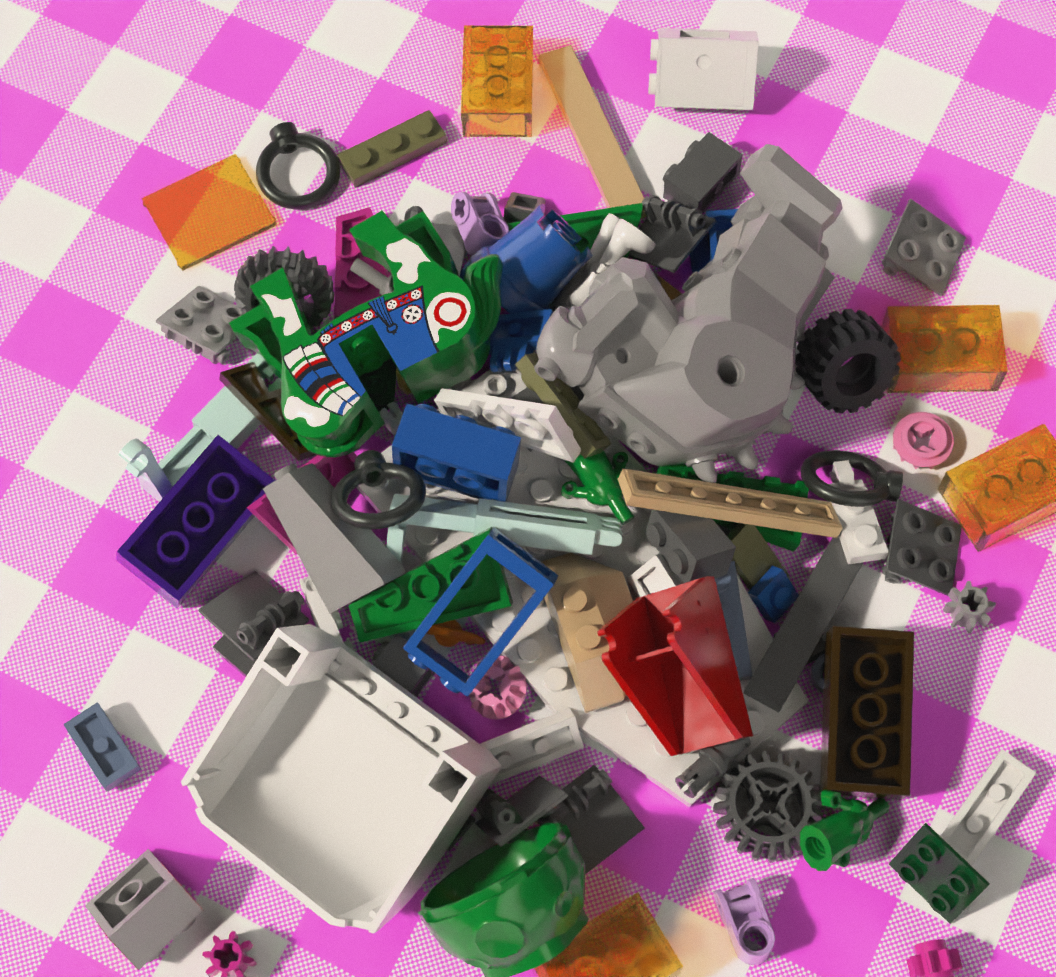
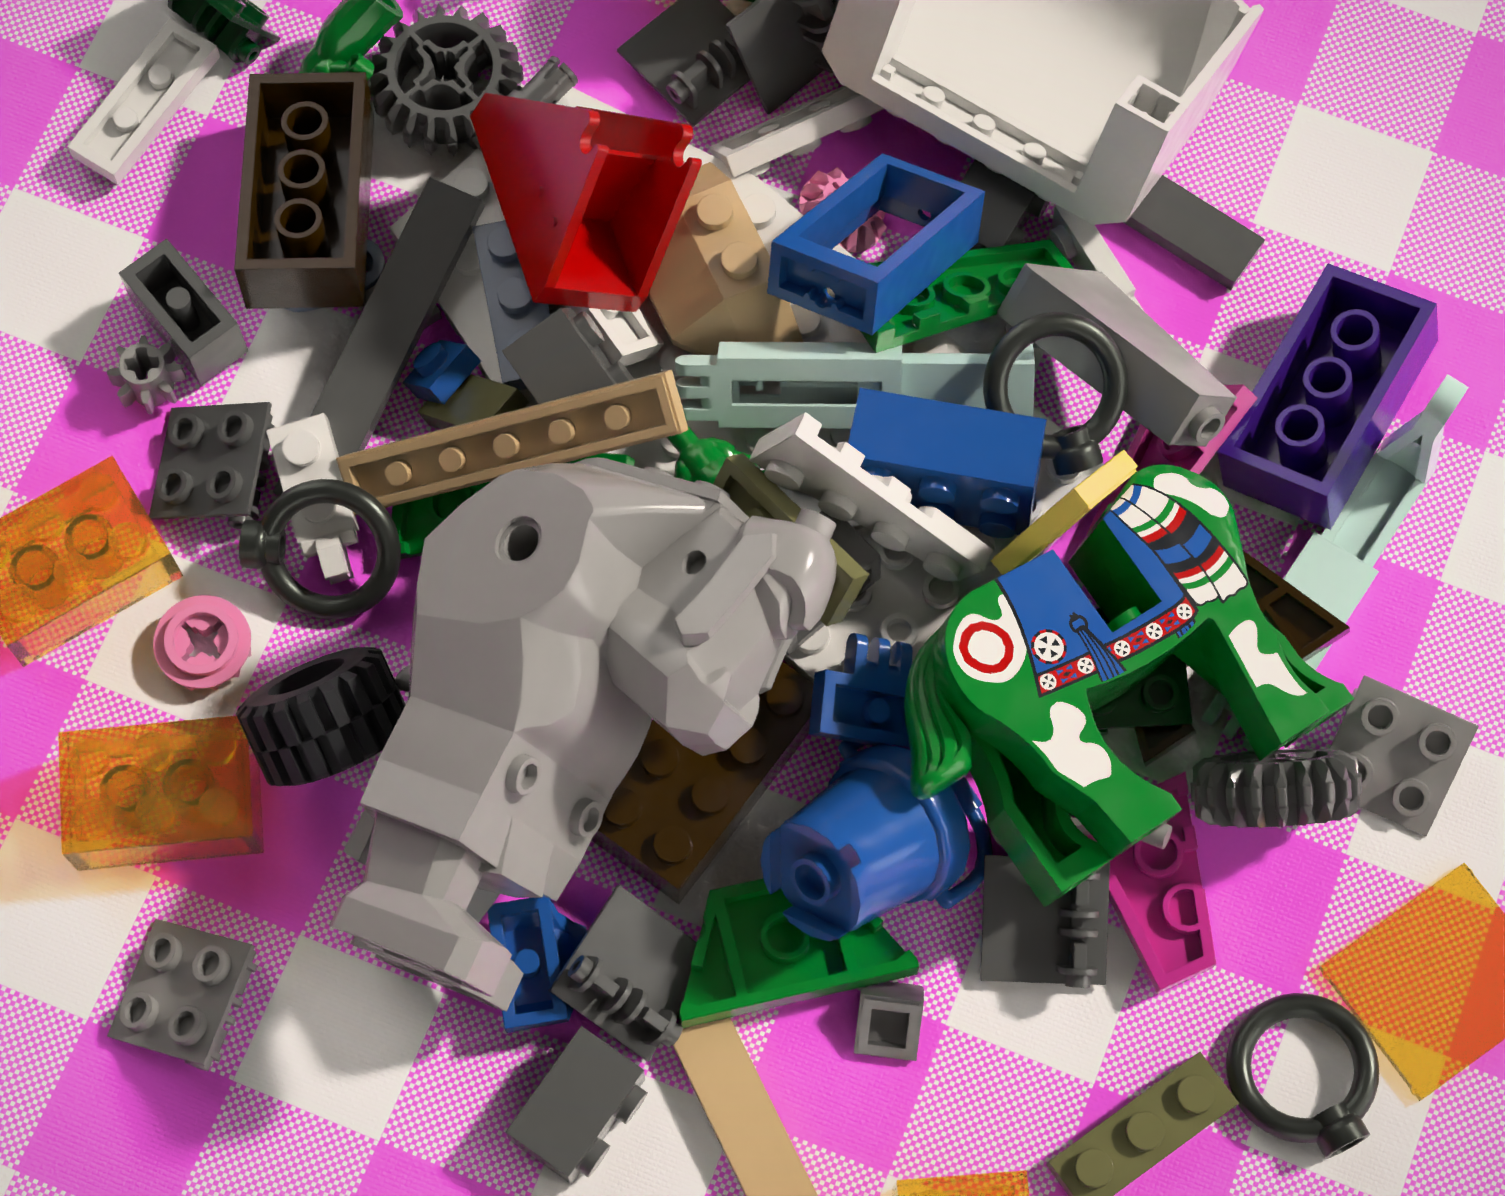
camera: 170 degrees right, 5 degrees up
sand blue plate [63,702,142,792] -> none
dark grey hinge [198,571,309,661] -> none
lavender piece [451,192,509,256] -> none
white piece [552,213,656,310] -> none
none -> dark grey brick [118,238,248,386]
none -> light yellow tile [991,450,1138,575]

